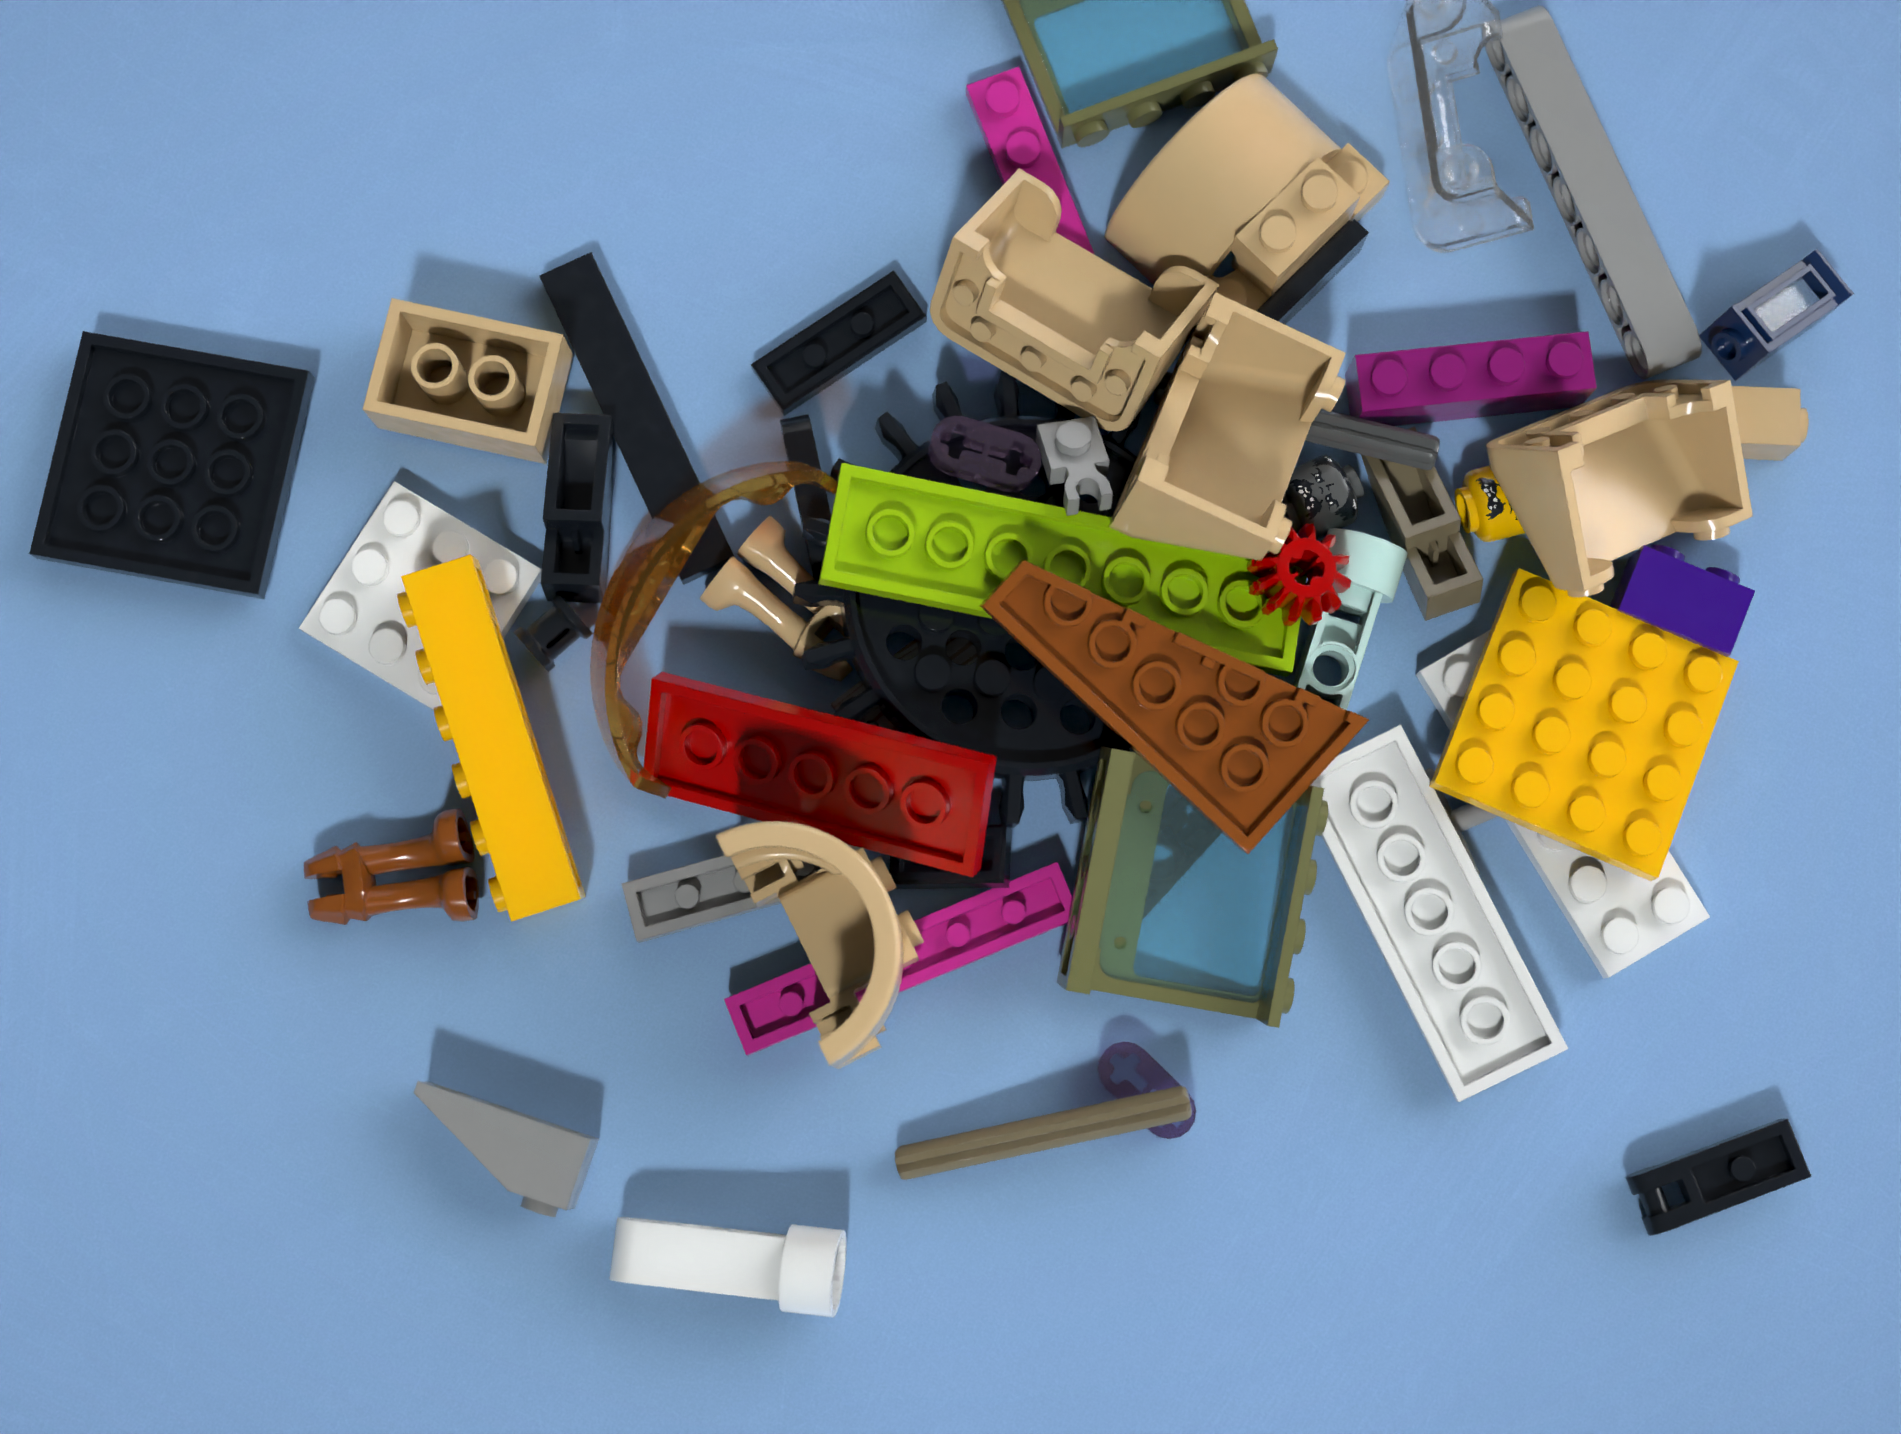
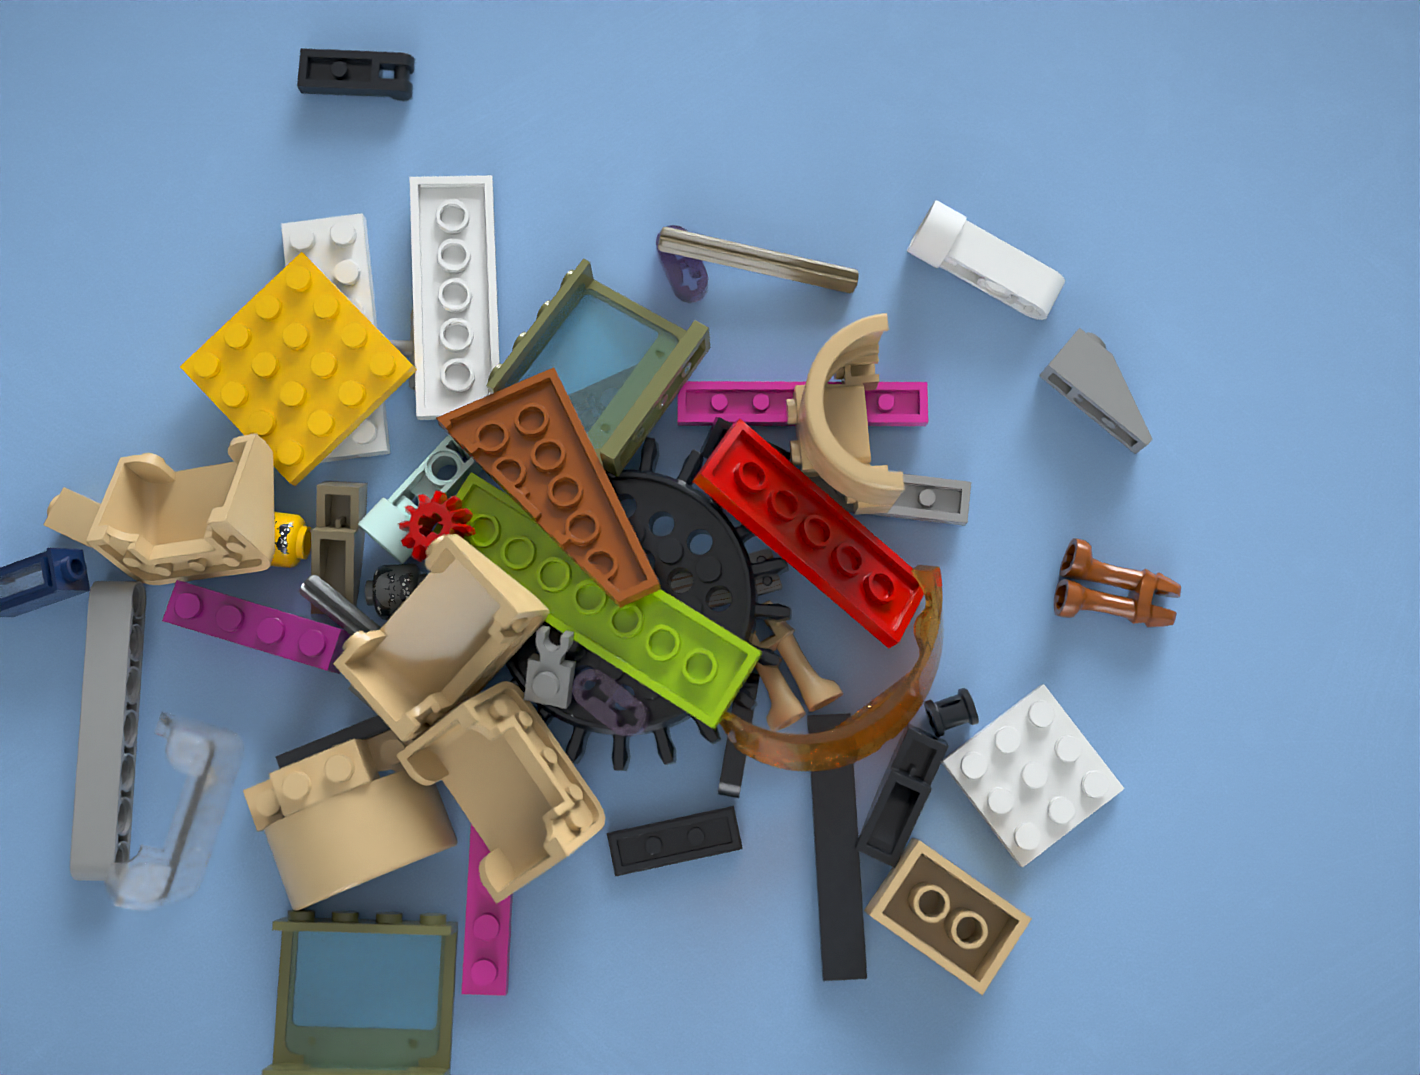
camera: 160 degrees left, 0 degrees up
black plate [29,331,314,599] -> none
yellow brick [397,554,586,922] -> none
dark purple brick [1610,544,1755,657] -> none

